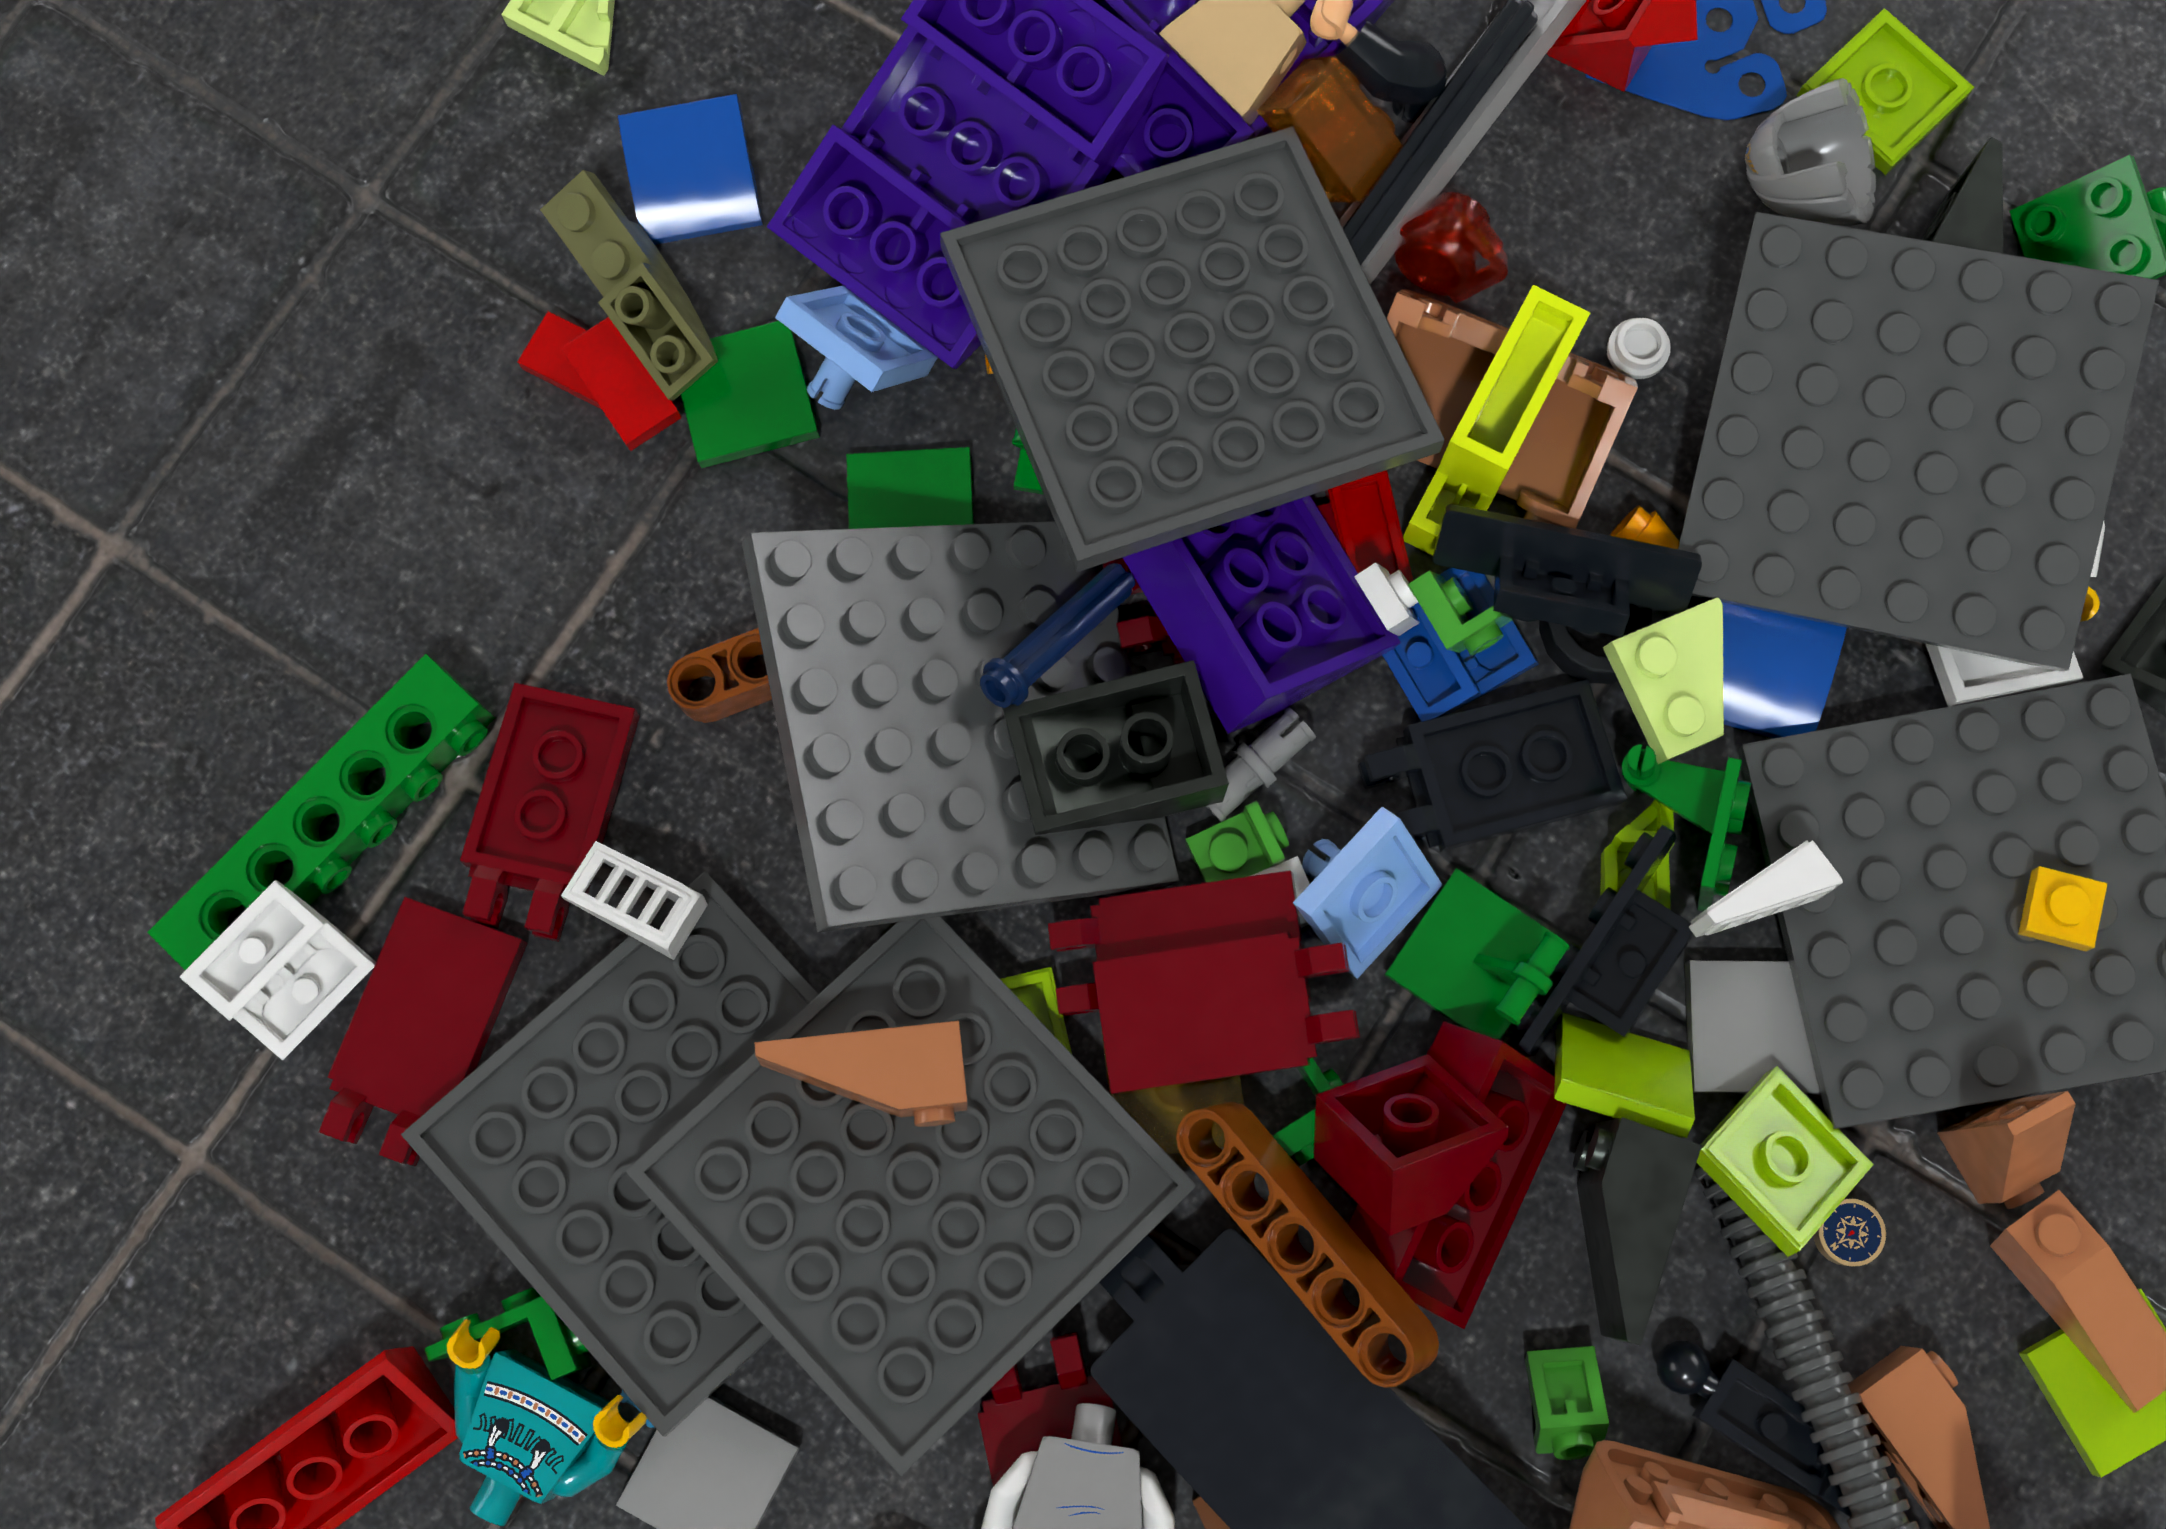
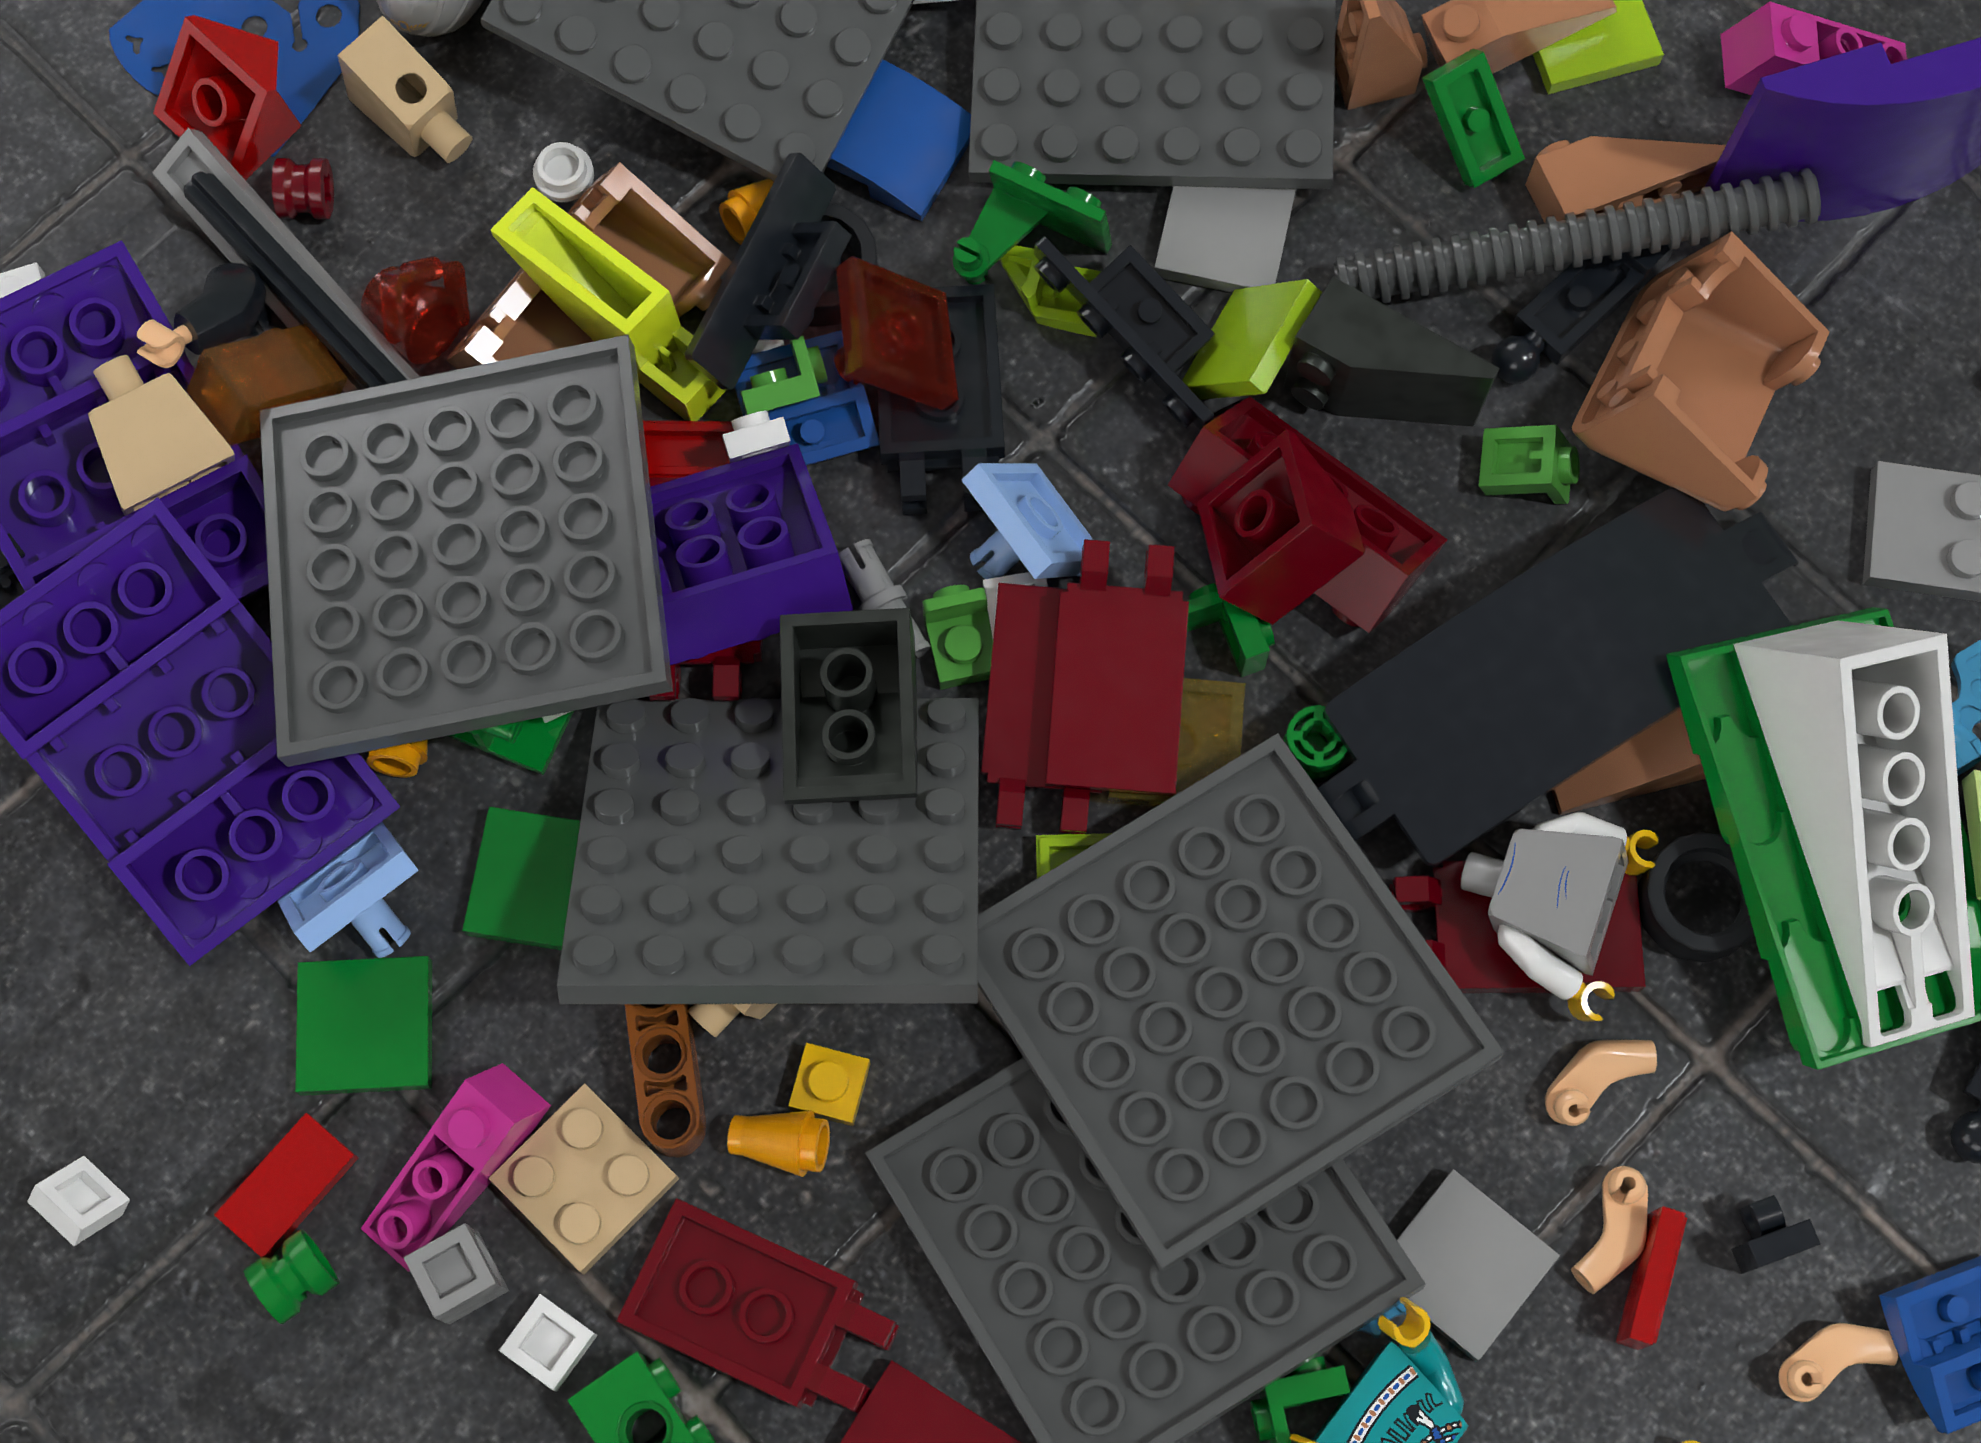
camera: 85 degrees left, 5 degrees down
olive slope [540,170,718,400] -> none
red tile [560,317,682,451] -> none
white slope [561,841,708,960] -> none
blue slope [618,94,763,245] -> none
nougat slope [754,1021,967,1127] -> none
dark blue axle [980,563,1136,708] -> none
dark orange beam [1176,1101,1439,1388] -> none
green plate [1384,868,1570,1040] -> none
yellowish green wing [1603,597,1724,764] -> none
white slope [1689,840,1843,938] -> none
lime tile [1696,1066,1874,1257] -> none
dark blue tile [1813,1199,1886,1266] -> none
none -> white plate [27,1156,130,1246]
none -> green wheel [244,1229,339,1324]
none -> dark red wheel [272,158,334,219]
none -> tan torso [338,16,472,163]
none -> dark pink slope [361,1063,551,1272]
none -> light grey brick [403,1223,509,1325]
none -> tan plate [488,1083,679,1275]
none -> white plate [499,1294,597,1392]
none -> light orange cone [727,1110,830,1177]
none -> yellow plate [788,1043,871,1126]
none -> clear red tile [834,256,958,410]
none -> green wheel [1283,705,1348,784]
none -> green plate [1422,49,1525,188]

